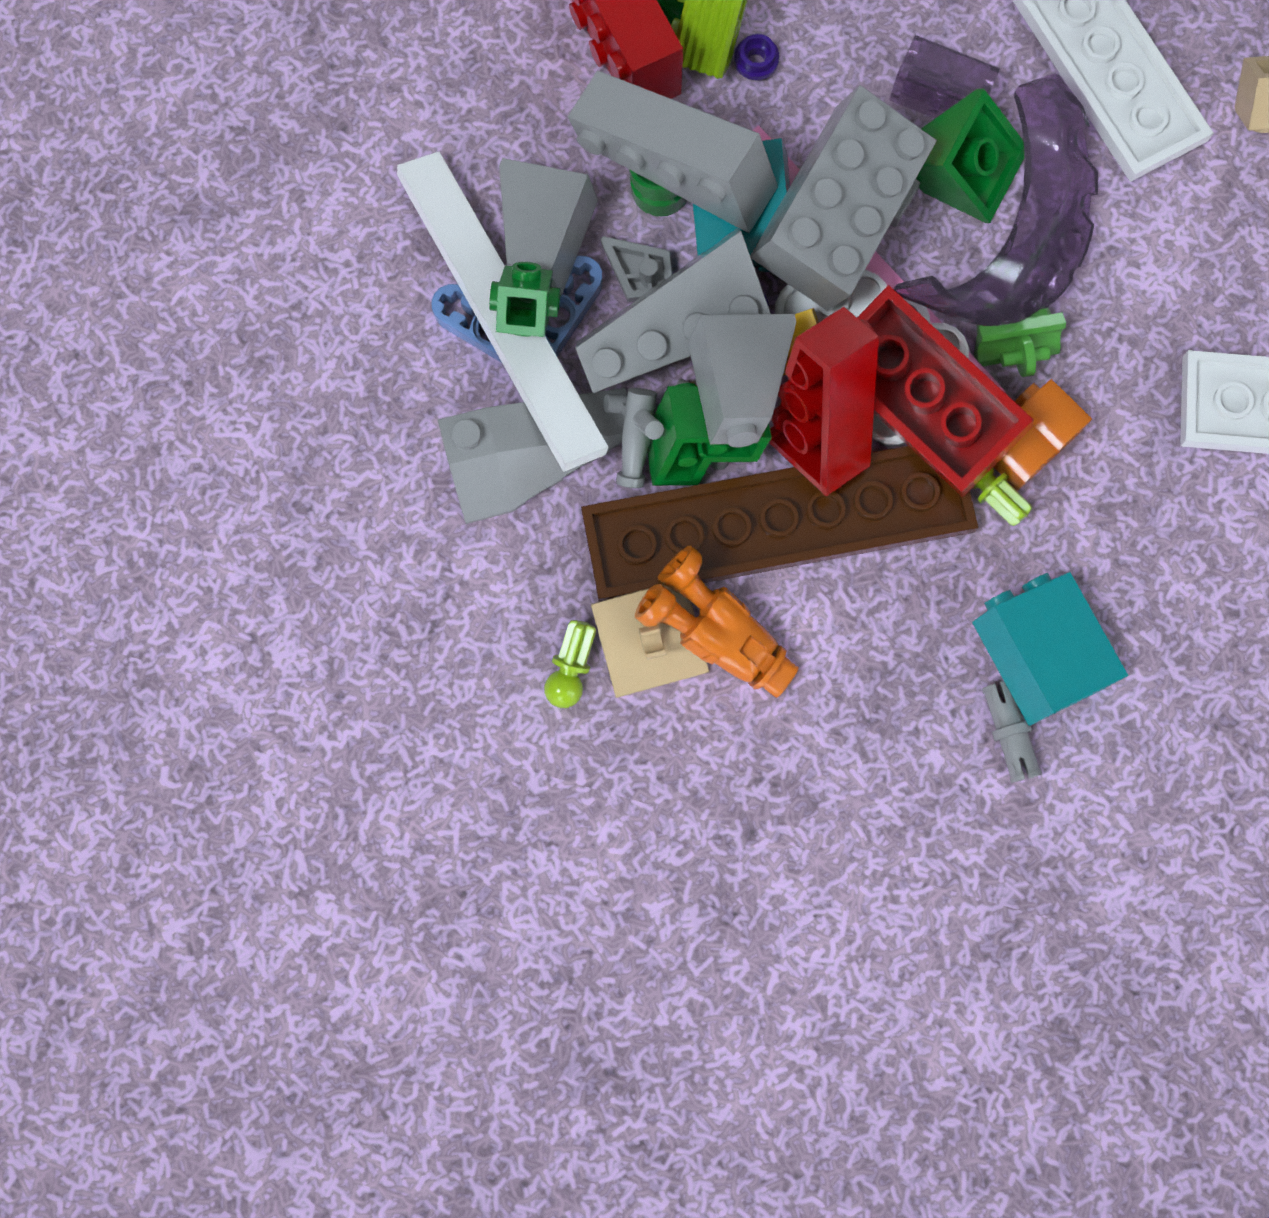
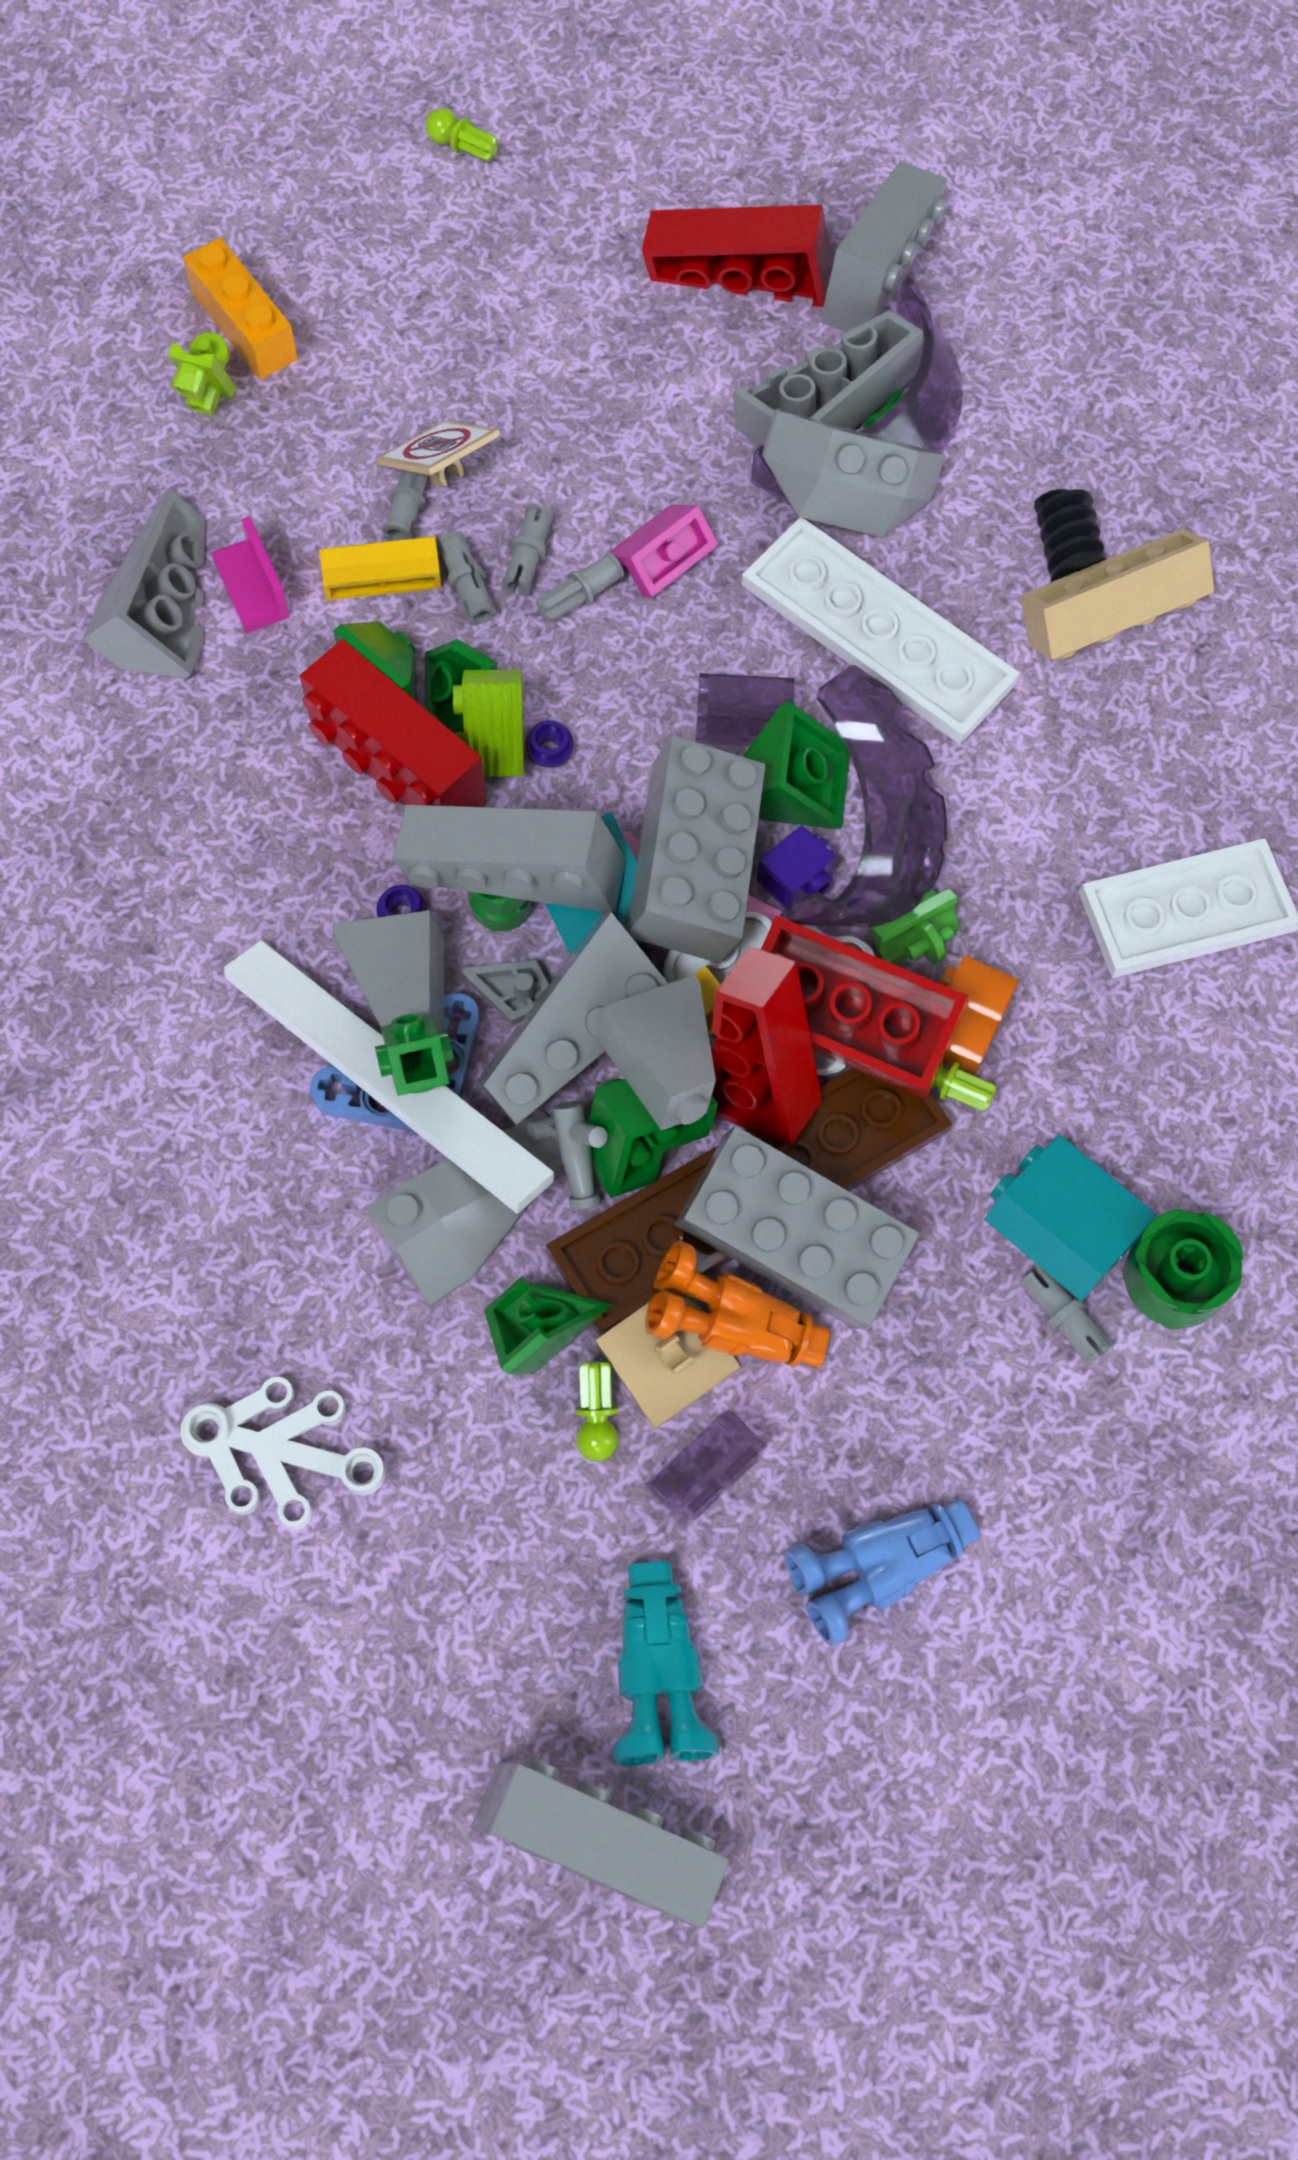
camera: 25 degrees left, 10 degrees down
none -> white plant [180,1376,385,1530]
none -> dark purple plate [376,885,426,917]
none -> light grey wedge [470,1757,730,1929]
none -> green slope [484,1276,612,1375]
none -> teal piece [612,1561,719,1766]
none -> clear purple hinge [645,1409,767,1530]
none -> light grey brick [674,1126,920,1330]
none -> dark purple brick [756,825,836,913]
none -> medium blue piece [785,1499,981,1646]
none -> green brick [1122,1209,1243,1330]

